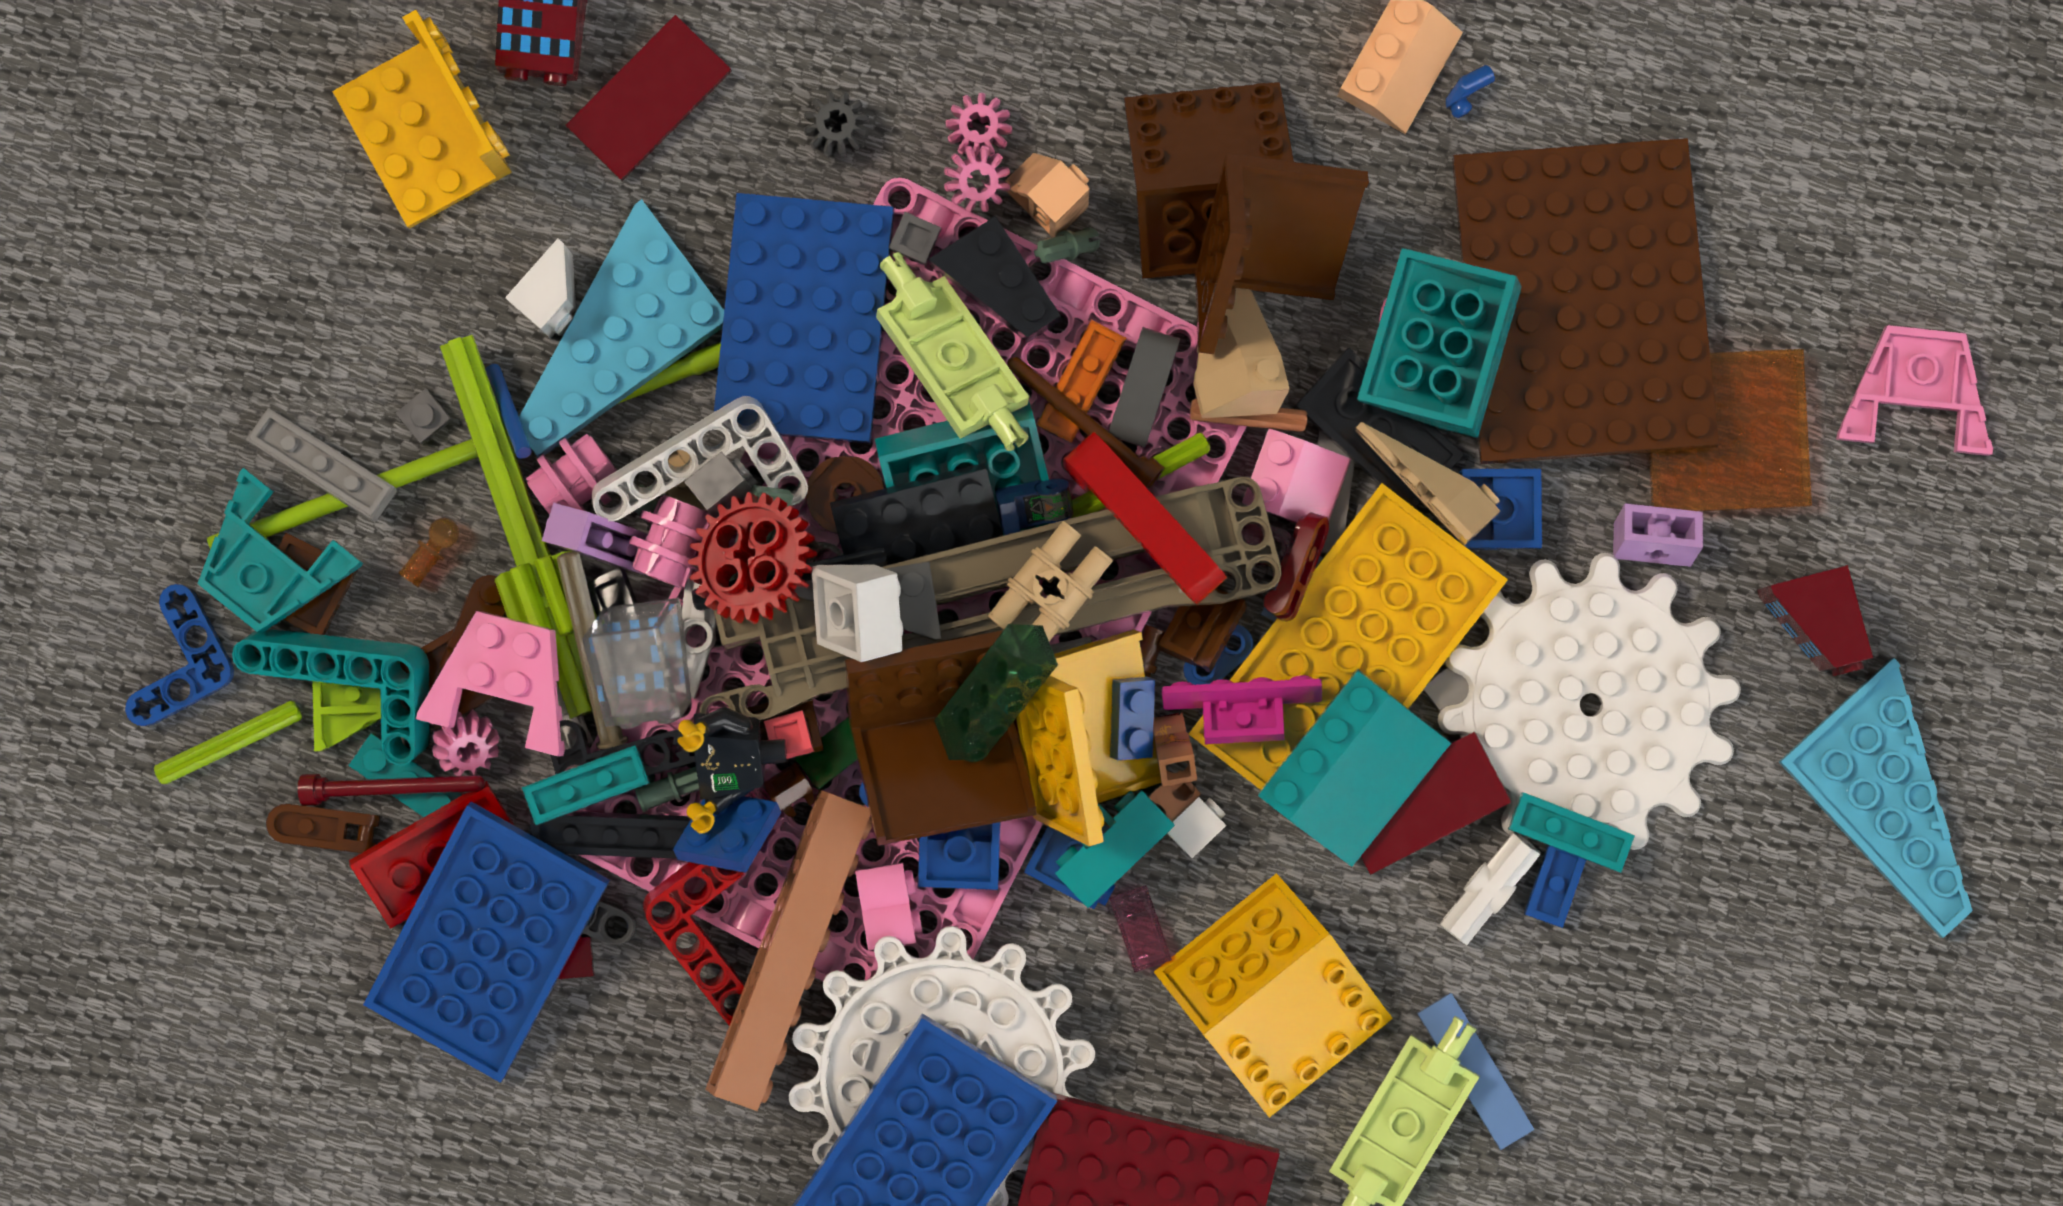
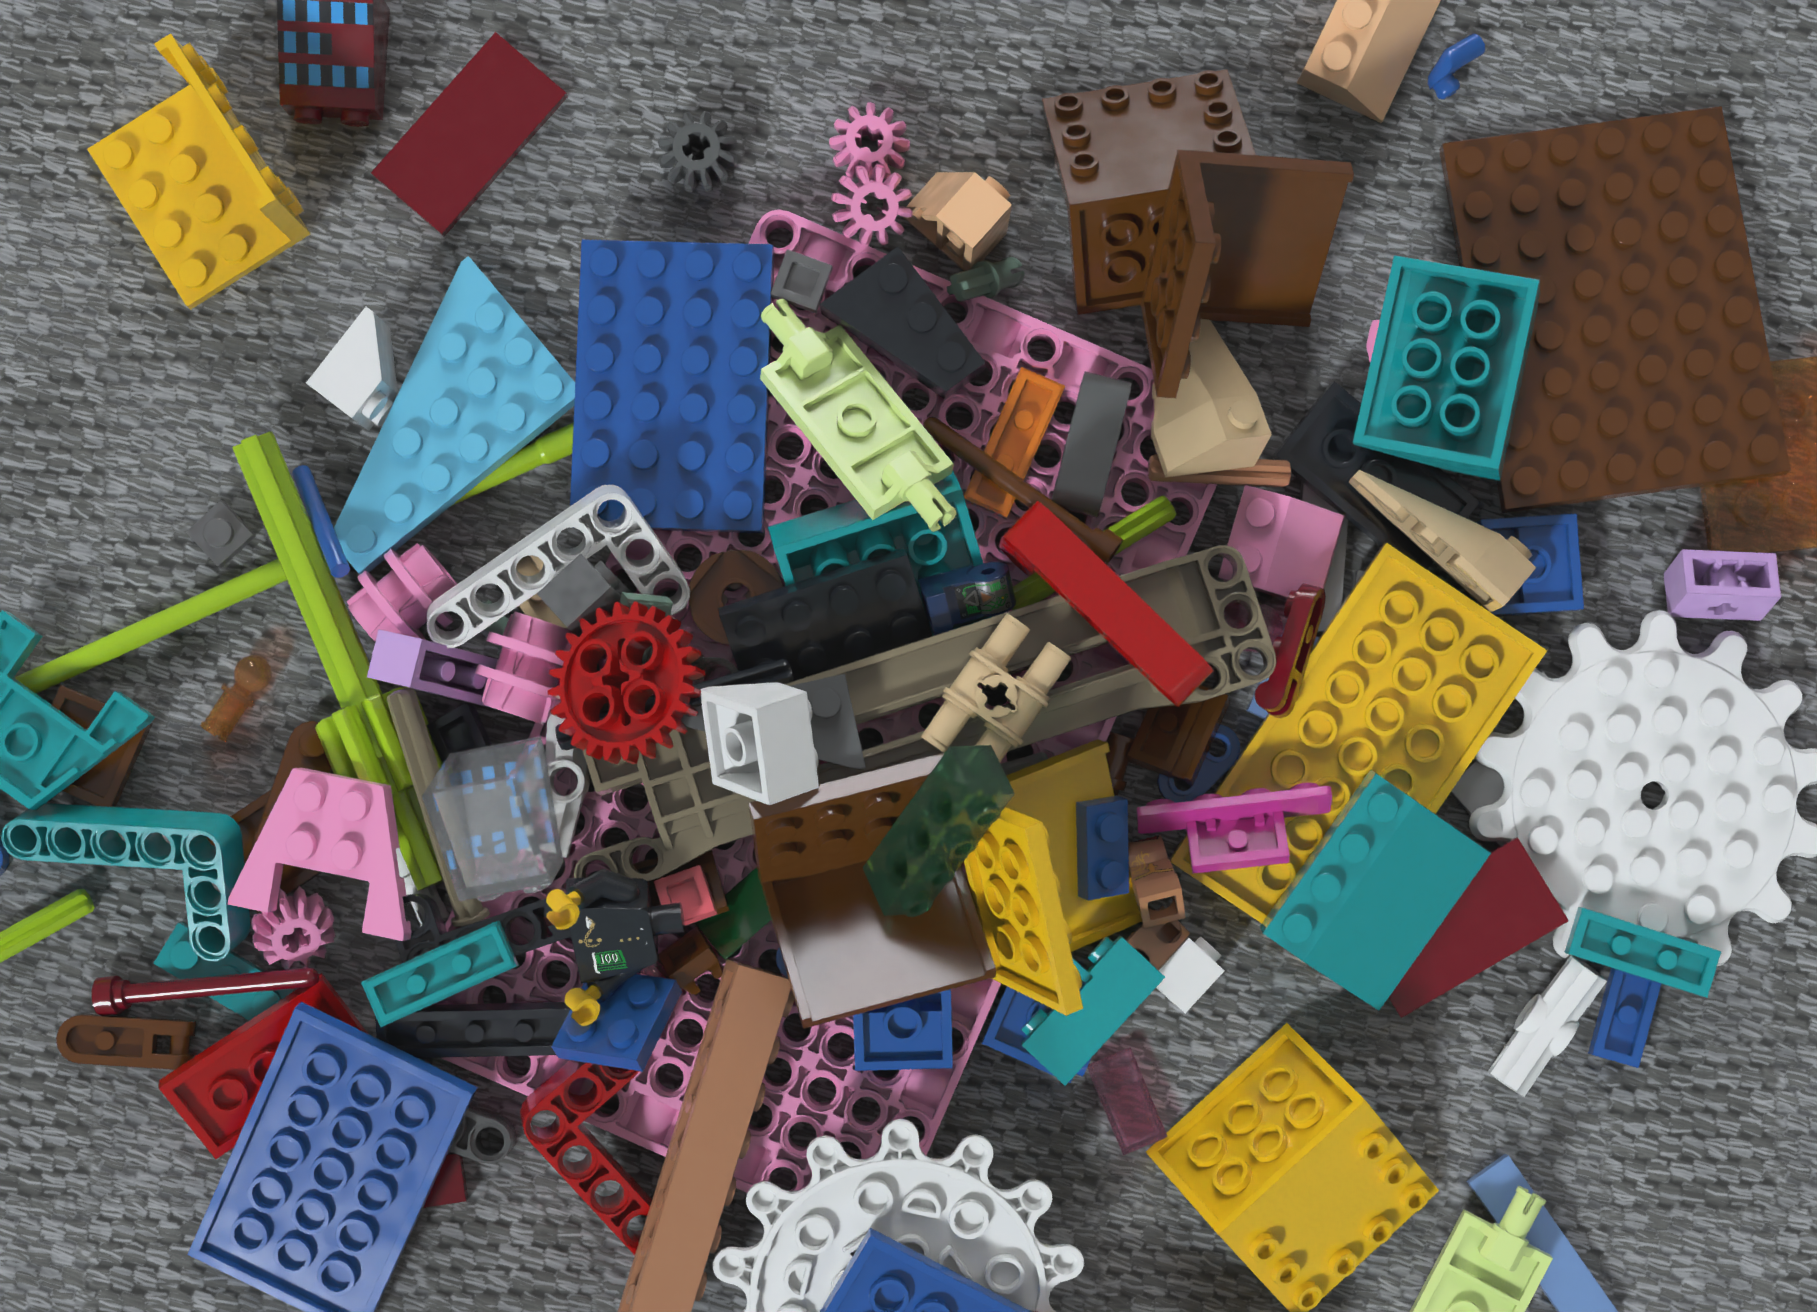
camera: 10 degrees left, 0 degrees up
light grey tile [246,408,397,523] -> none
lime wing [312,681,381,752] -> none
sand green axle [635,766,699,812] -> none
bright pink brick [855,863,923,951] -> none

